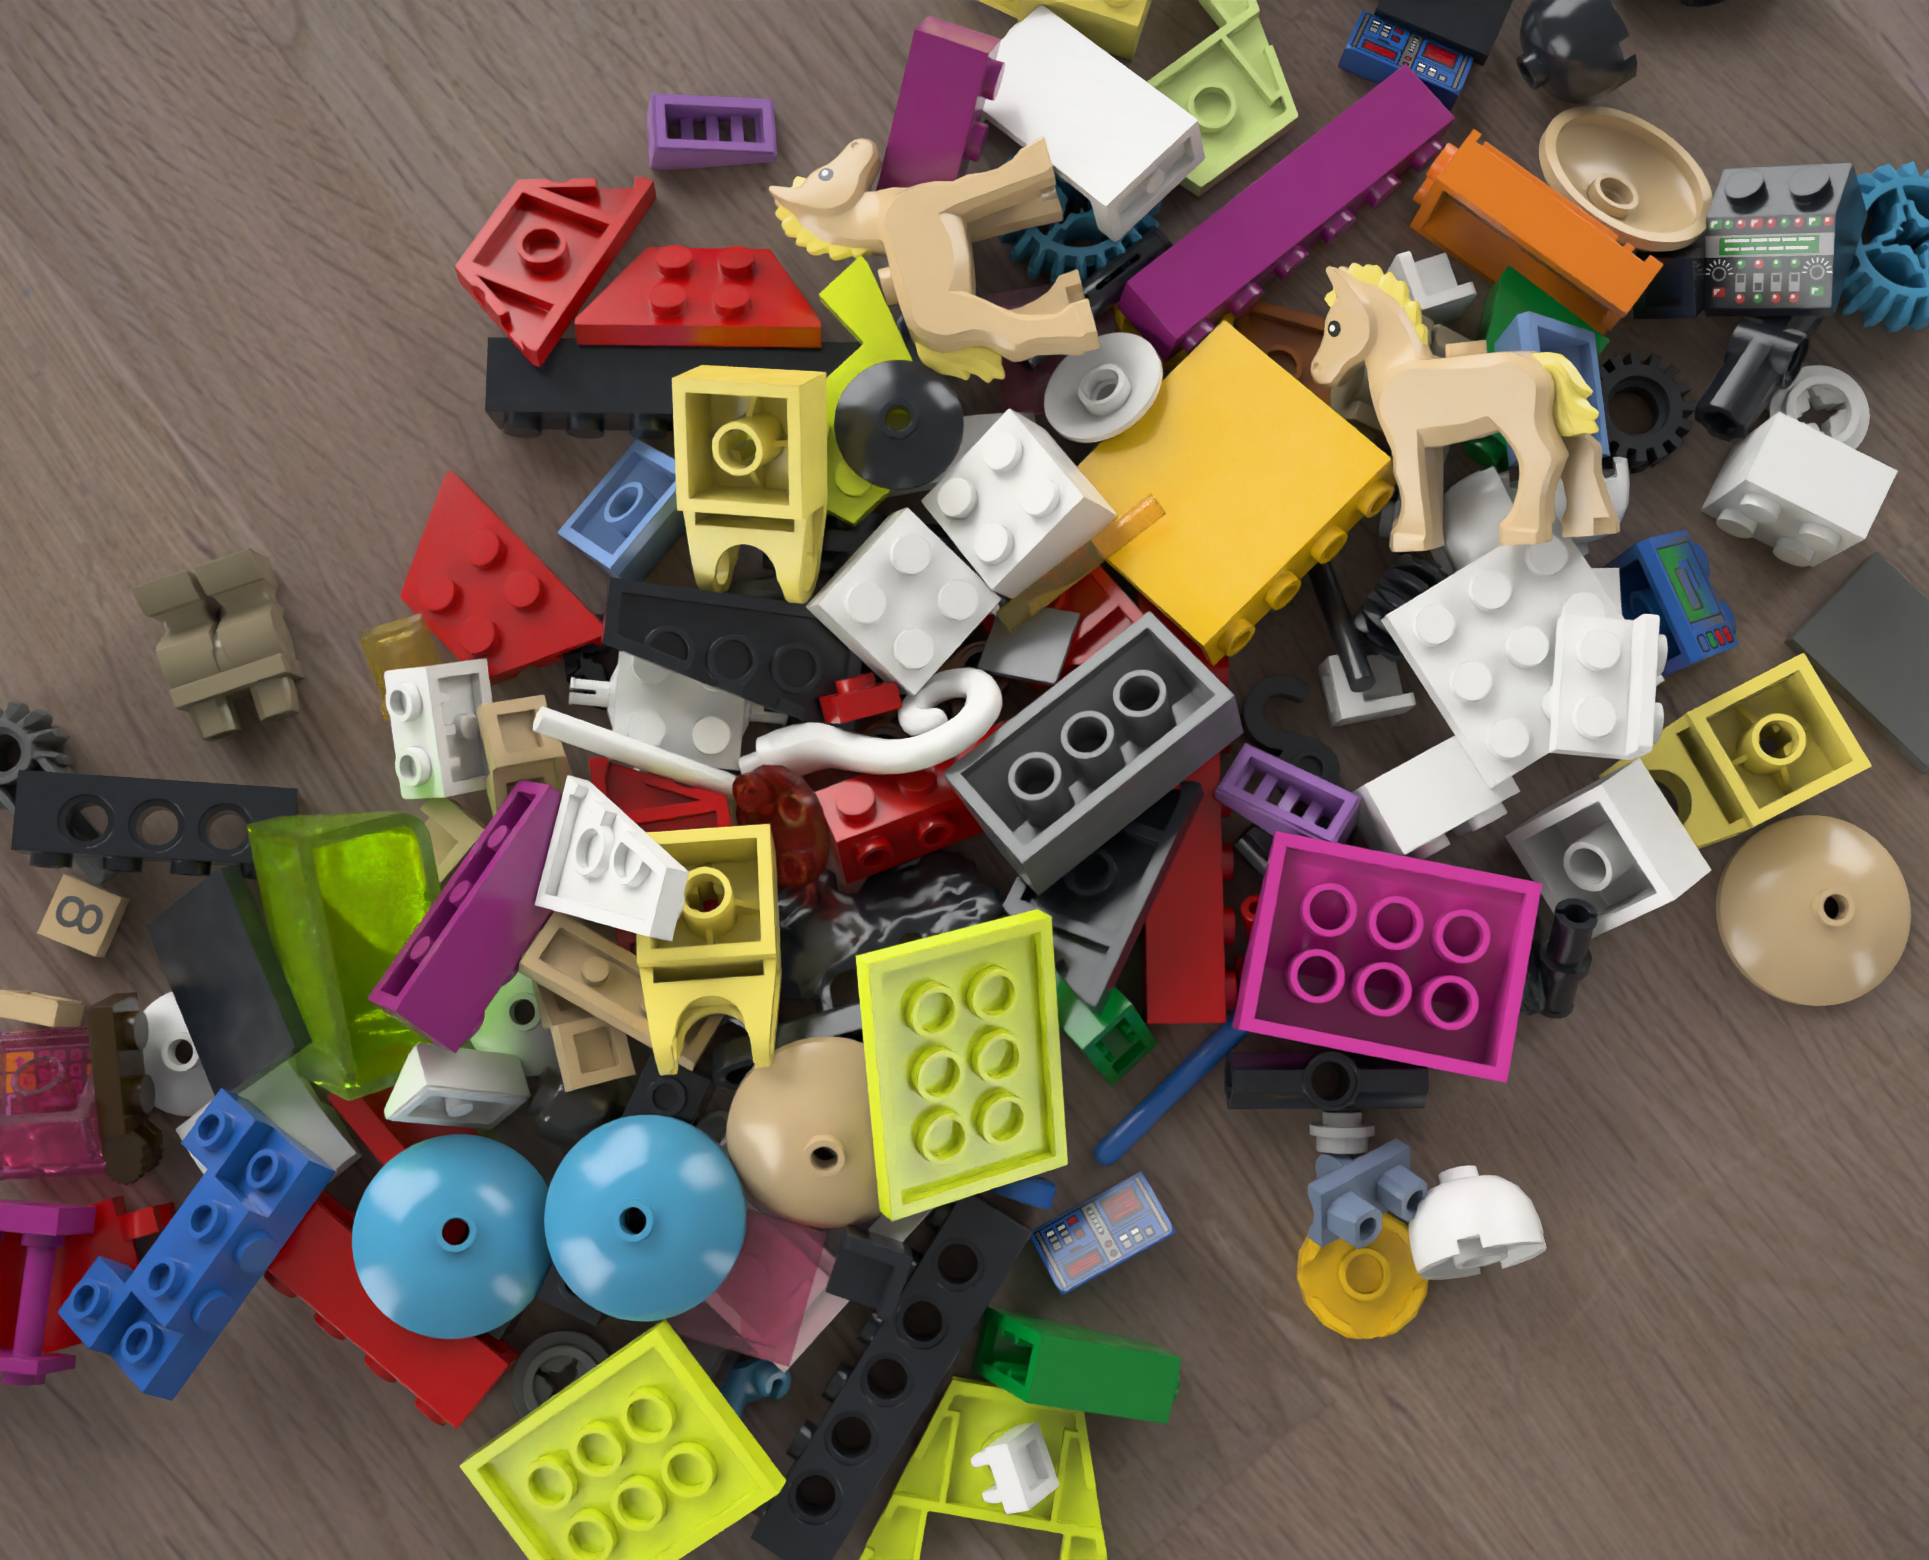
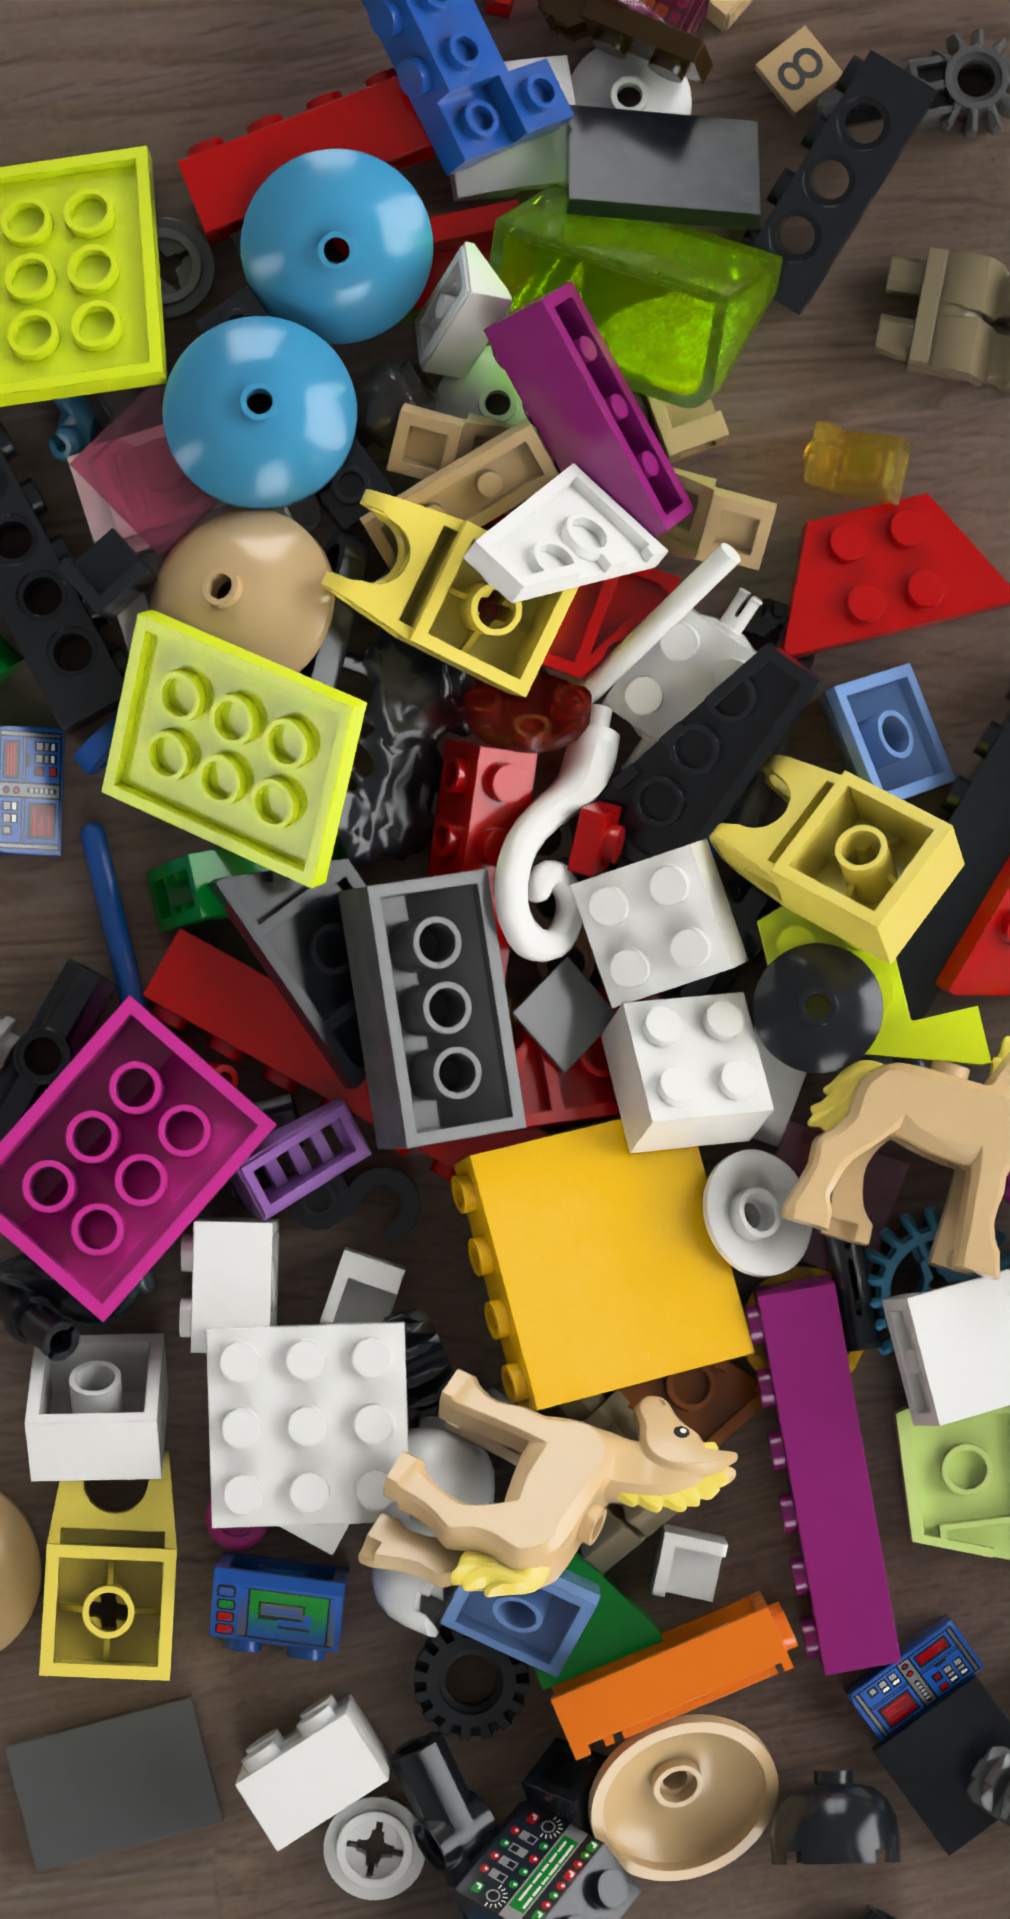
camera: 120 degrees right, 5 degrees up
white bracket [384,659,493,799] -> none
clear yellow bar [995,493,1166,633] -> none
black bar [1307,561,1376,693] -> none
white bracket [1549,614,1668,760] -> none

